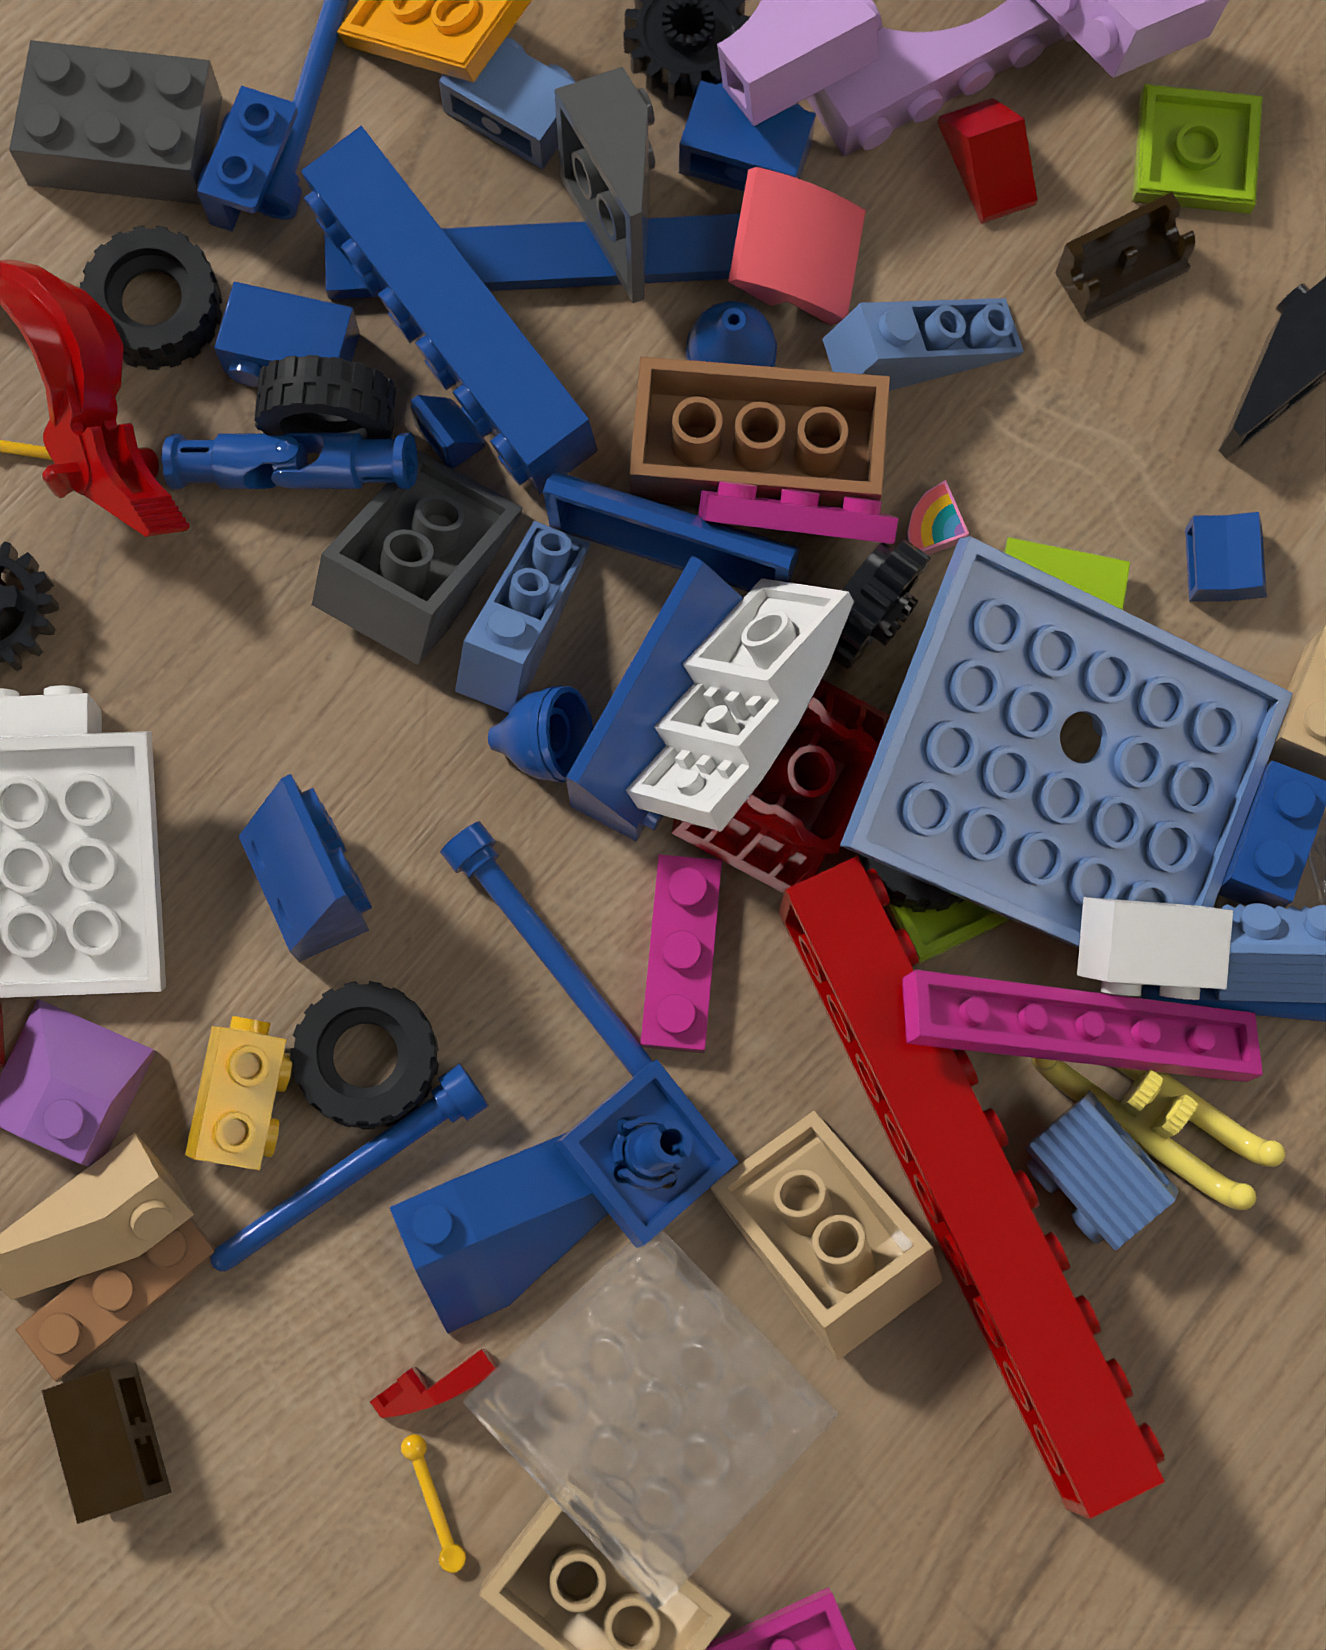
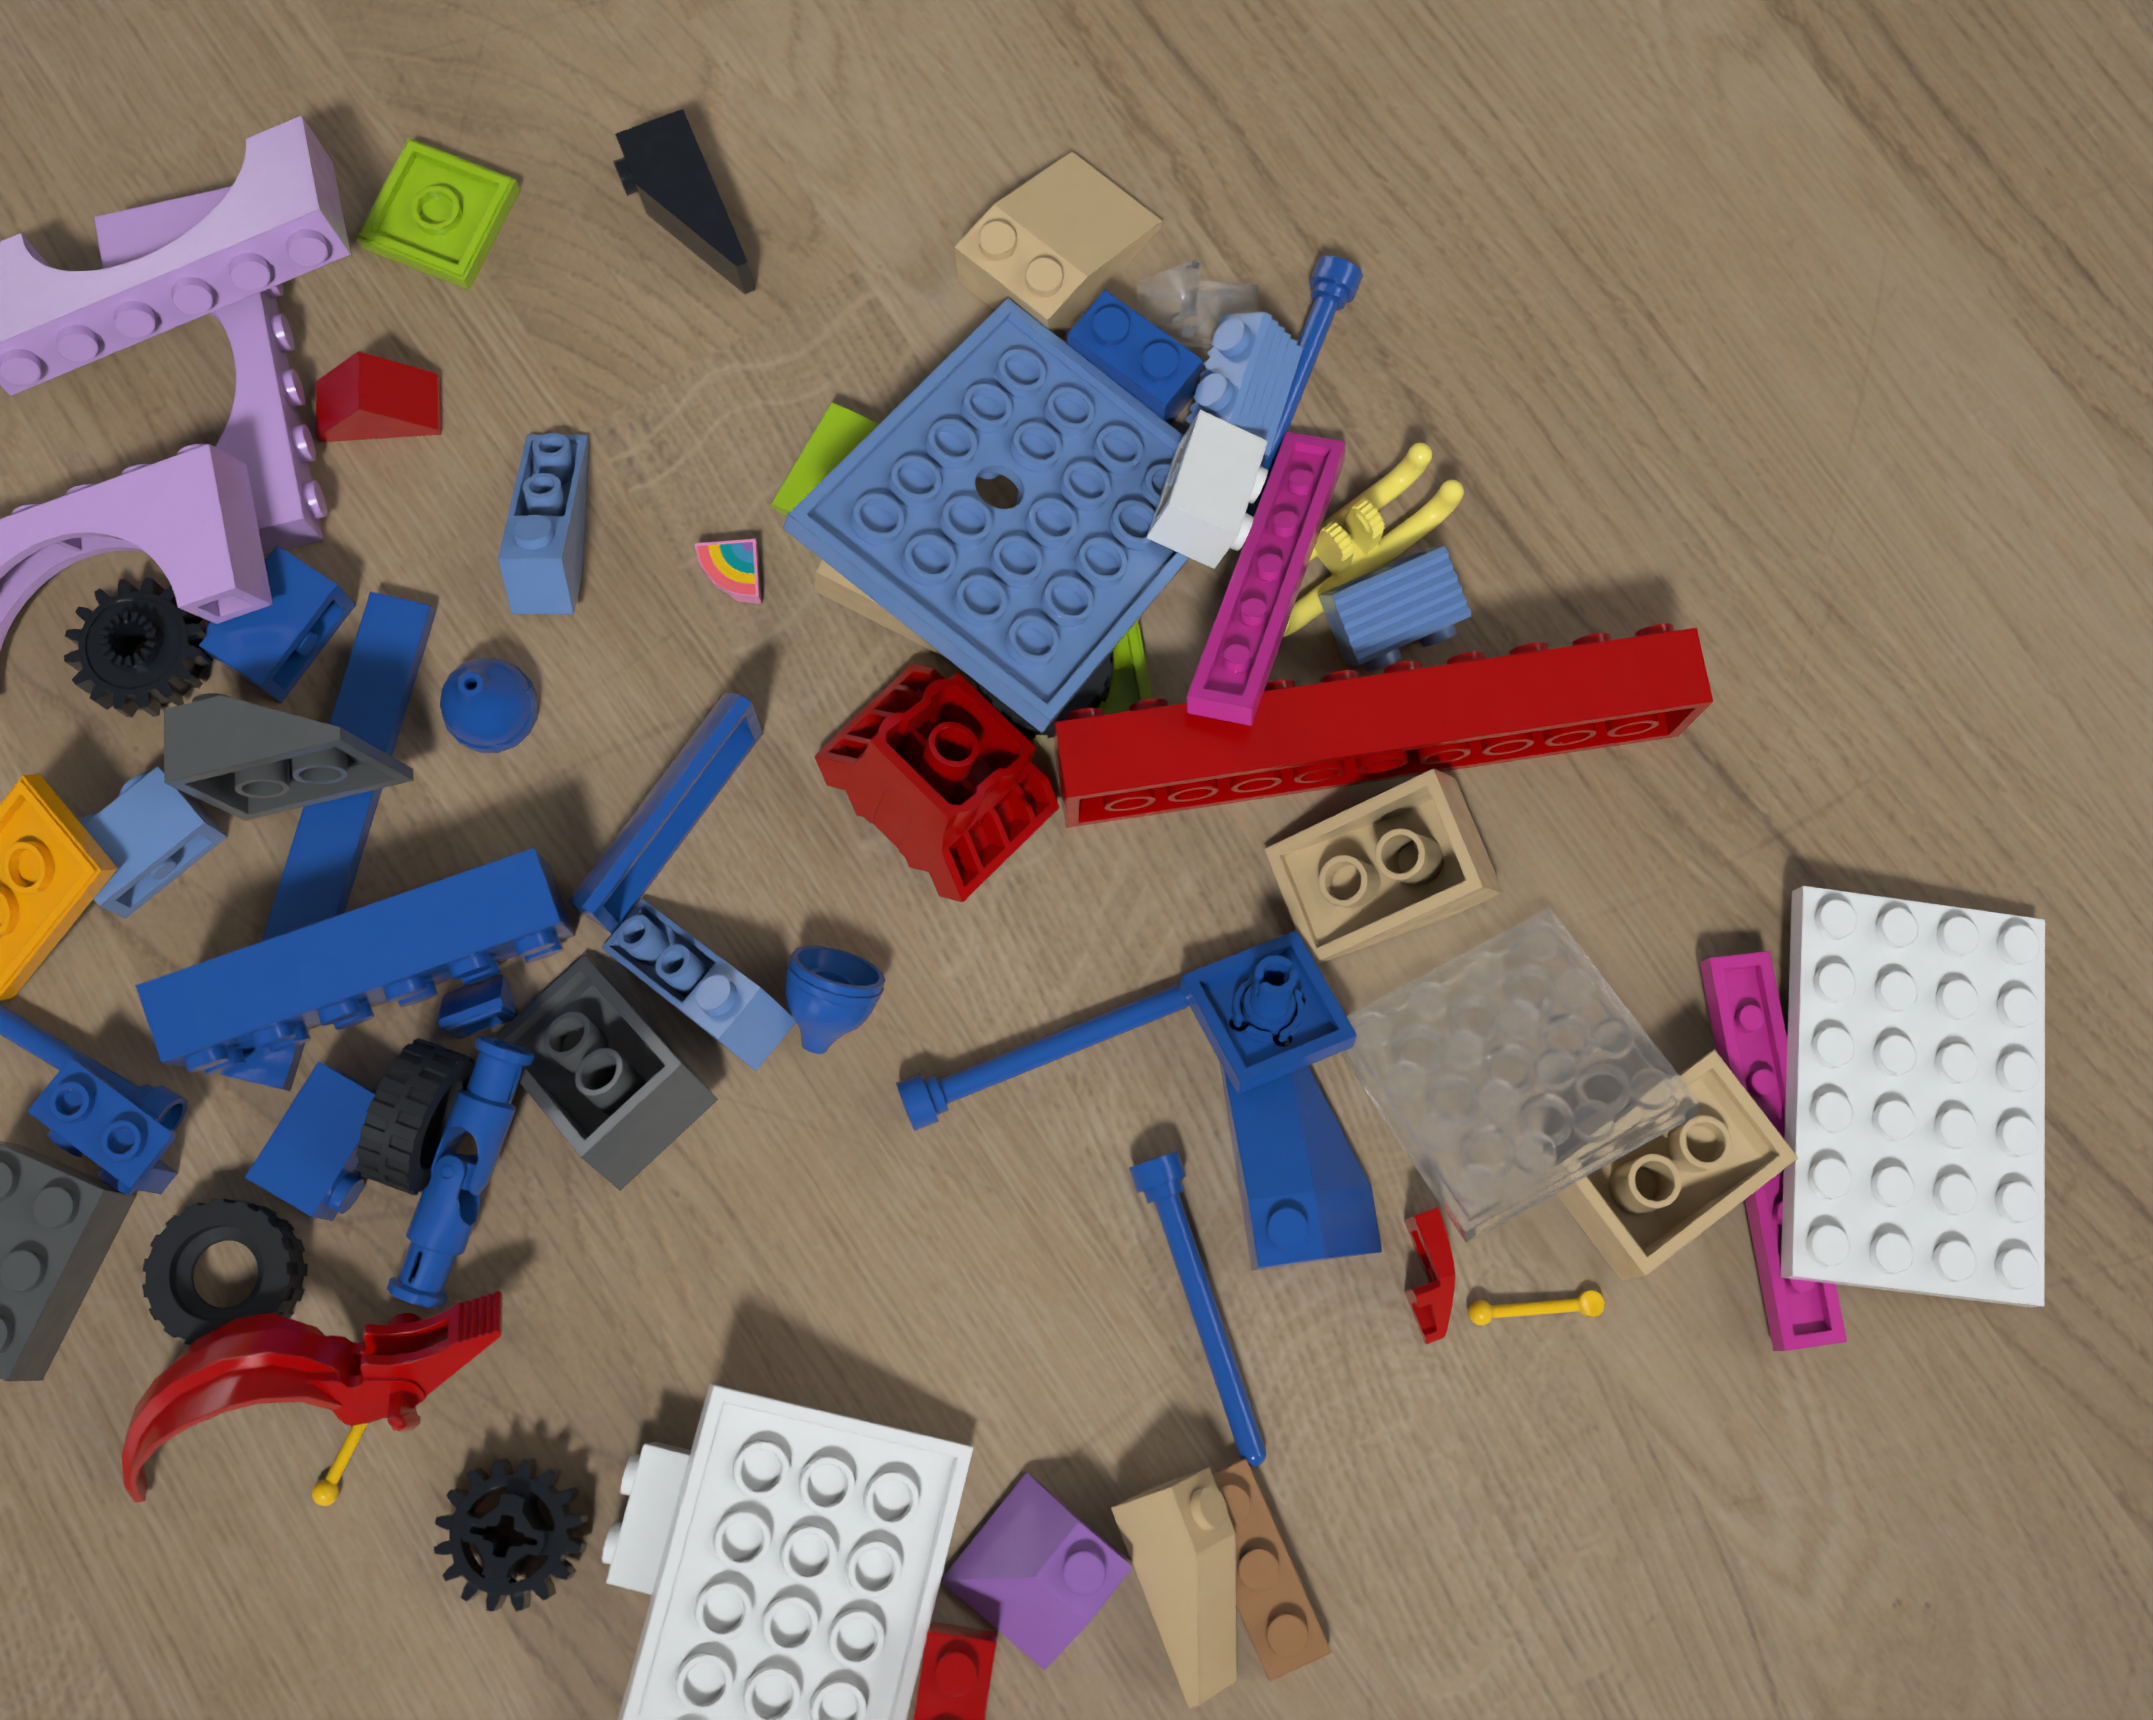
camera: 75 degrees left, 0 degrees up
dark brown hinge [42,1362,172,1524] -> none
yellow brick [185,1016,292,1171] -> none
blue slope [239,774,372,962] -> none
black tyre [290,981,439,1130] -> none
blue slope [566,556,743,842] -> none
white slope [626,578,854,831] -> none
medium nougat brick [629,356,890,508] -> none
dark pink plate [640,854,722,1053] -> none
dark pink plate [698,481,898,544] -> none
coral slope [728,167,866,325] -> none
black gear [832,539,931,670] -> none
dark brown hinge [1055,192,1196,322] -> none
blue piece [1185,512,1267,602] -> none

